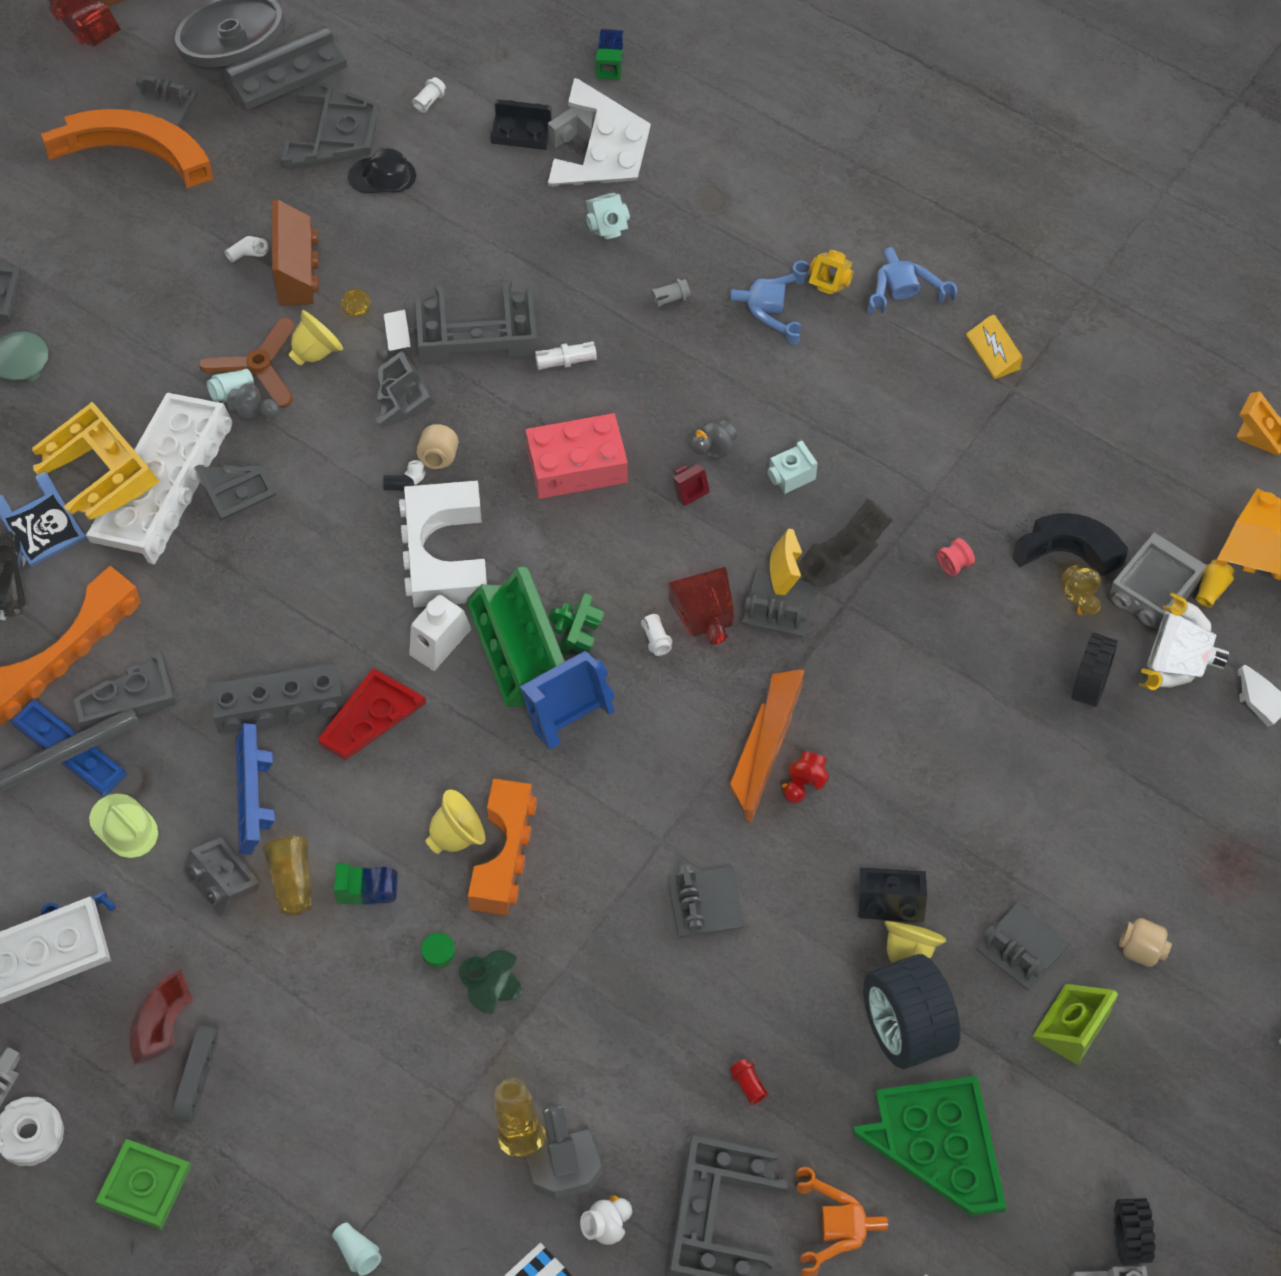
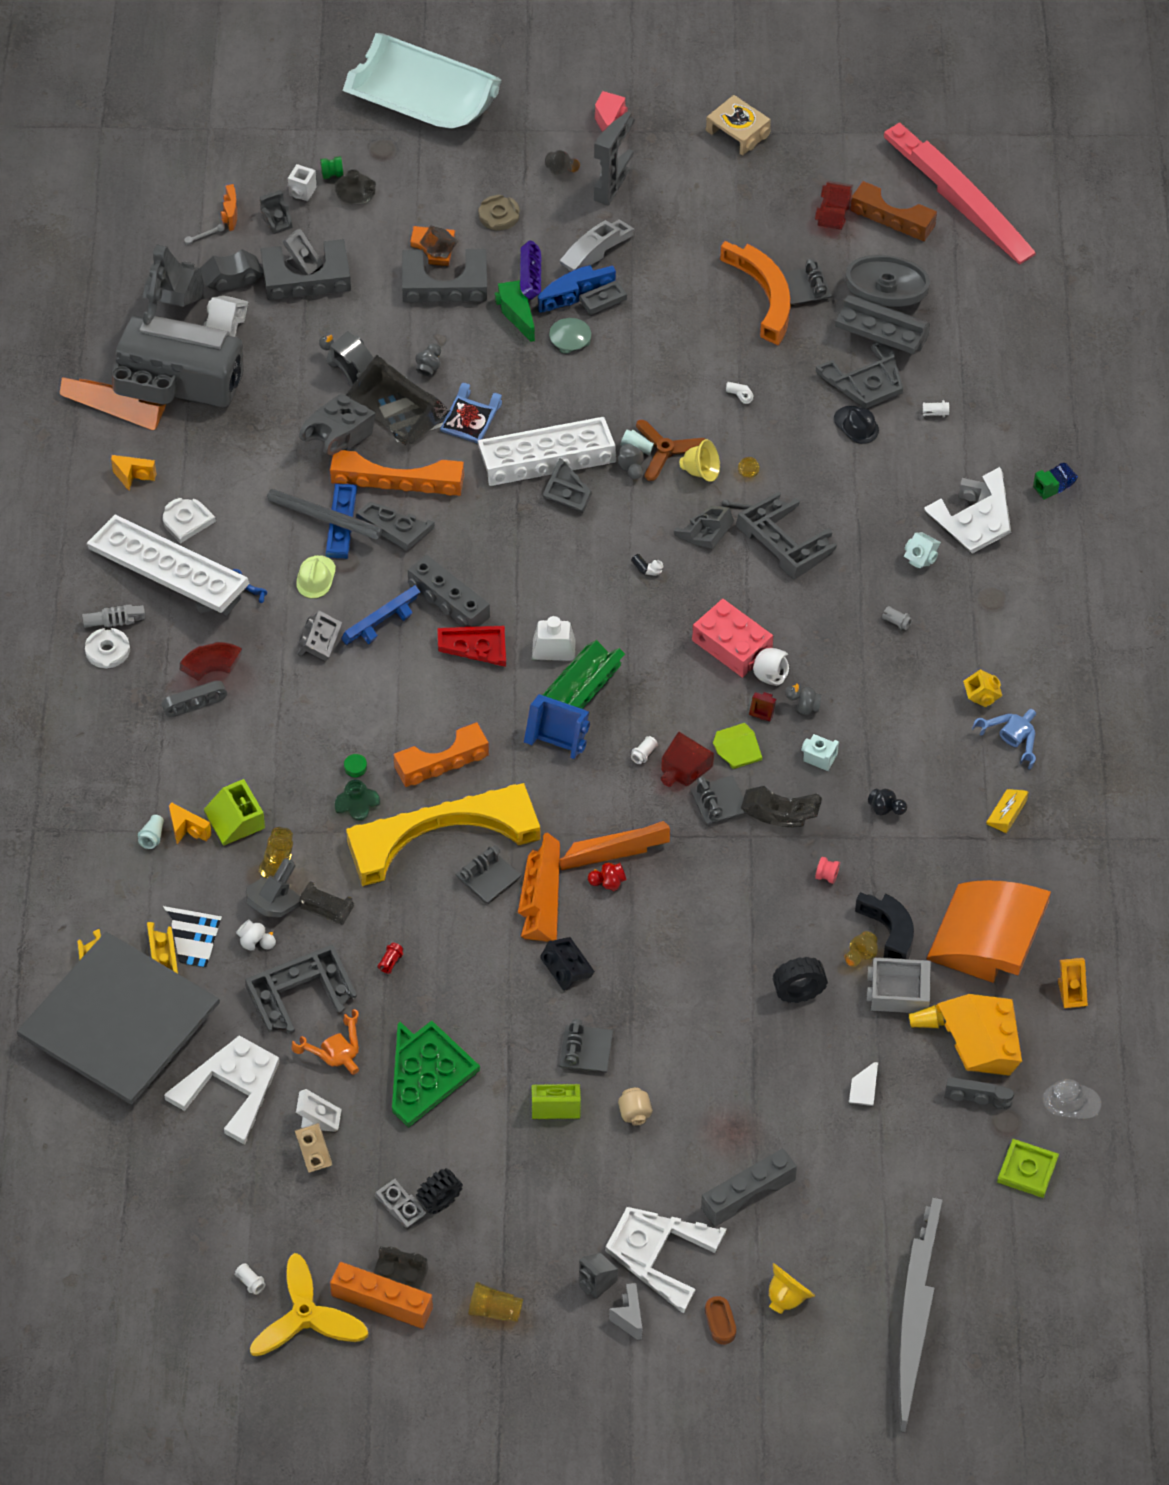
camera: 55 degrees right, 5 degrees down
yellow wedge [32,401,159,520] -> none
bright green plate [95,1139,191,1230] -> none
clear yellow plant [263,836,312,915] -> none
dark orange slope [272,200,319,306] -> none
leg [334,863,398,904] -> none
white sticker [384,310,411,351] -> none
white arch [399,480,487,608] -> none
tan head [416,424,459,469] -> none
light yellow hat [425,789,486,854] -> none
black bracket [490,99,552,150] -> none
white pin [535,341,597,370] -> none
green hips [548,593,604,655] -> none
medium blue piece [730,261,809,345] -> none
yellow slope [770,529,802,595] -> none
black wheel [863,954,961,1070] -> none
light yellow hat [884,921,946,963] -> none
torso [1139,592,1229,690] -> none
none -> light orange slope [169,802,212,844]
none -> lime slope [204,779,265,846]
none -> clear smoke hinge [300,881,354,925]
none -> yellow arch [346,783,541,886]
none -> clear red plant [456,404,482,427]
none -> orange wedge [518,833,560,942]
none -> lime slope [713,723,762,769]
none -> white helmet [753,648,789,686]
none -> black animal [868,788,908,816]
none -> orange slope [927,880,1051,983]

